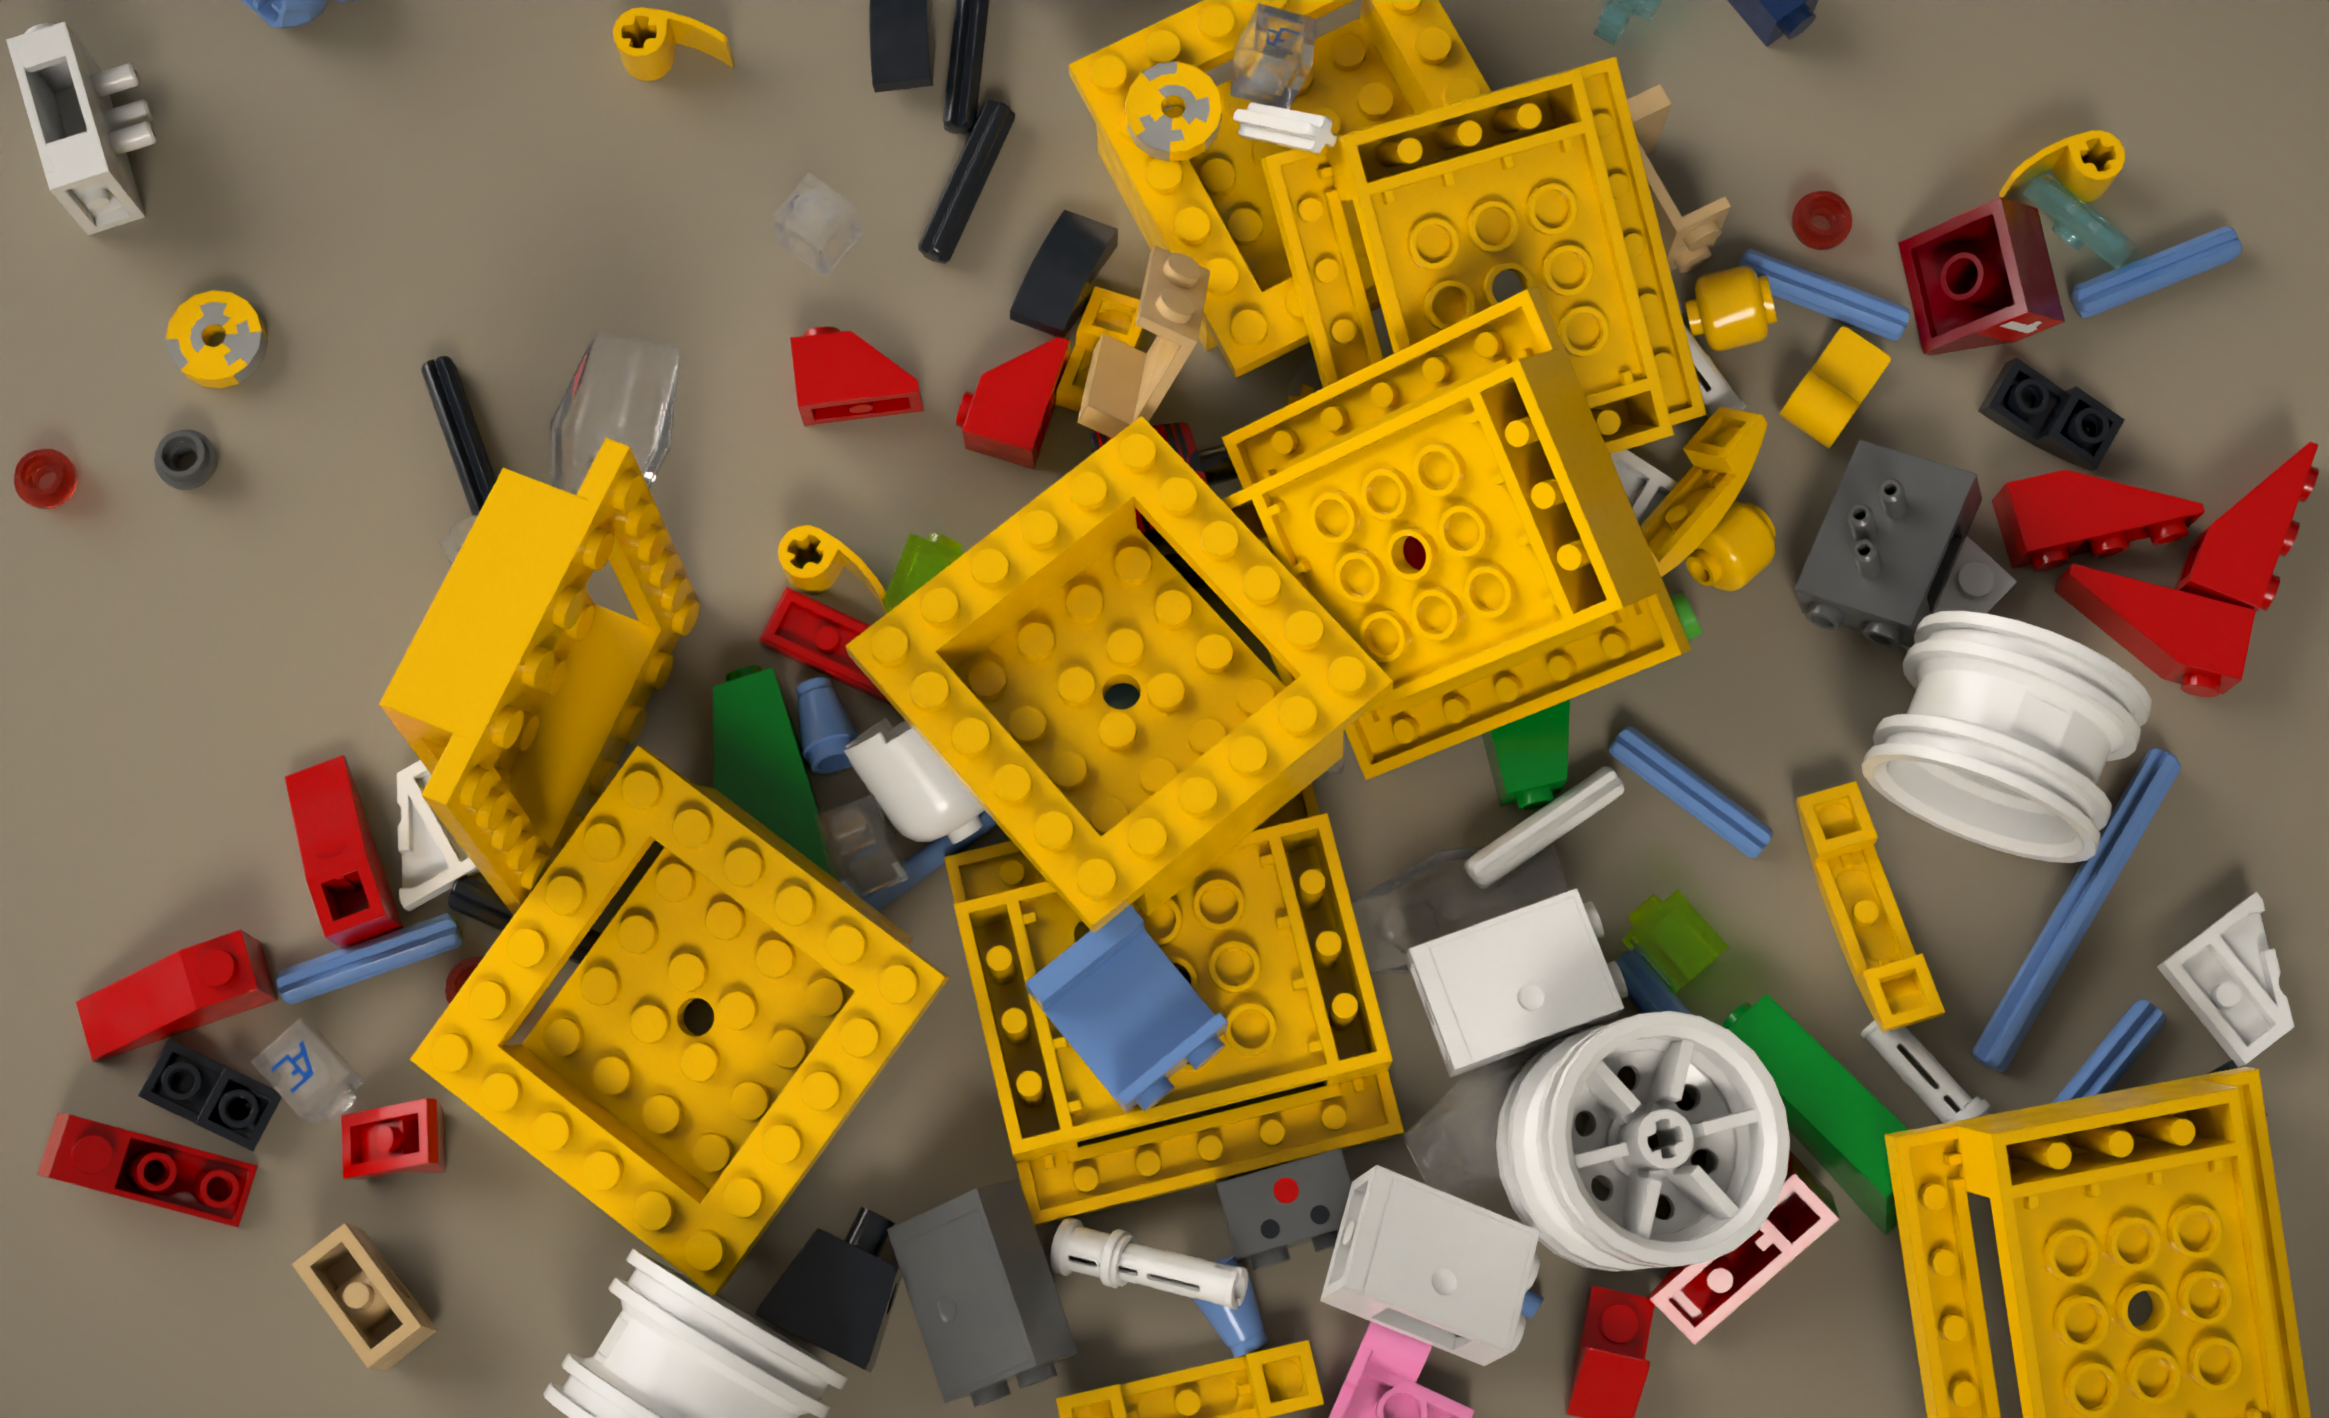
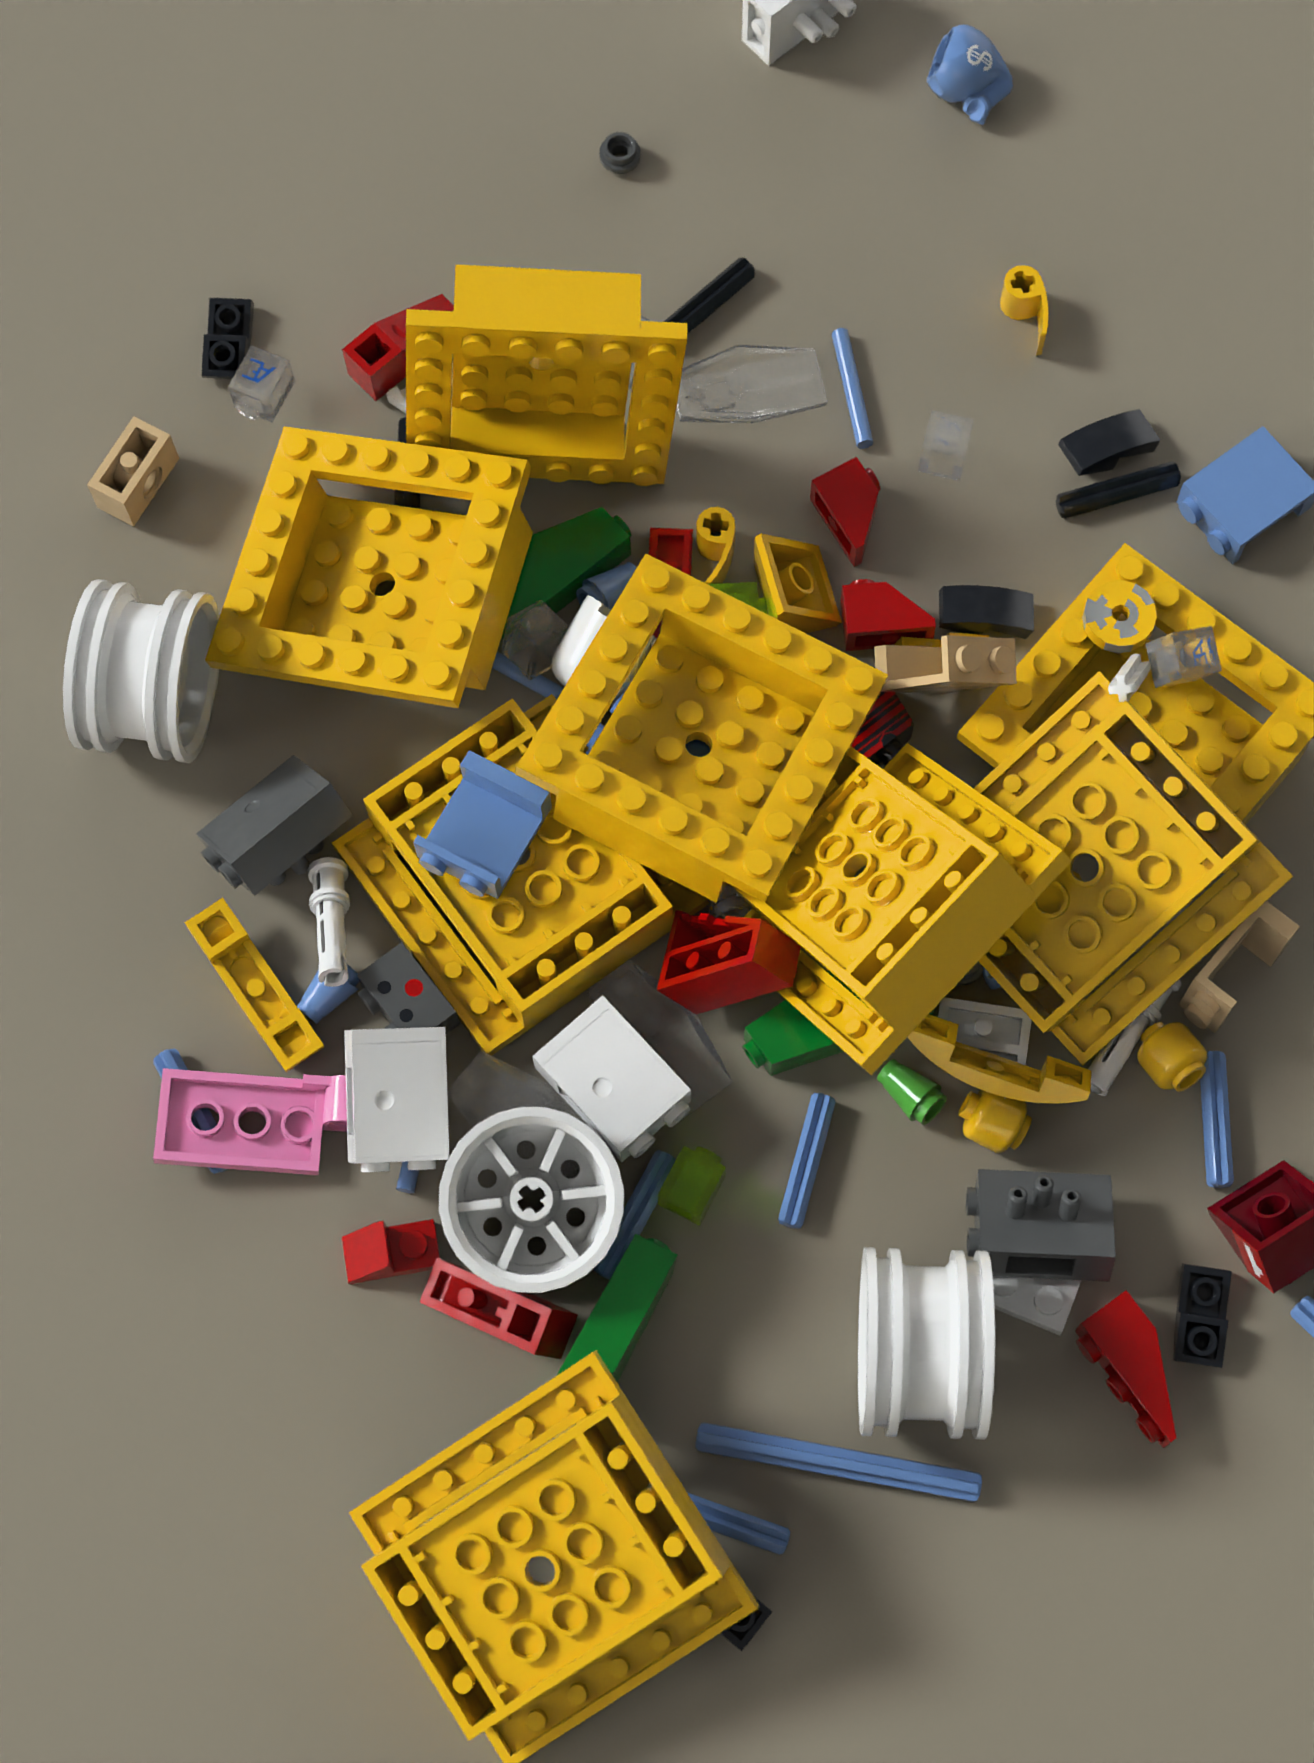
camera: 70 degrees right, 5 degrees down
clear red plate [14,449,77,509] -> none
red slope [37,1113,258,1228] -> none
red slope [76,929,278,1062] -> none
yellow piece [165,290,268,389] -> none
medium blue axle [276,913,462,1004] -> none
red slope [341,1098,446,1180] -> none
black torso [755,1206,902,1373] -> none
black axle [918,99,1015,264] -> none
white axle [1464,766,1625,889] -> none
yellow panel [1779,326,1891,449] -> none
clear red plate [1791,191,1852,250] -> none
yellow slope [1796,781,1945,1033] -> none
white pin [1860,1020,1991,1123] -> none
red slope [2054,564,2256,698] -> none
white wing [2156,892,2294,1067] -> none
red slope [2174,441,2319,613] -> none
none -> red wedge [657,910,801,1015]
none -> yellow slope [753,533,842,633]
none -> medium blue bar [832,328,874,449]

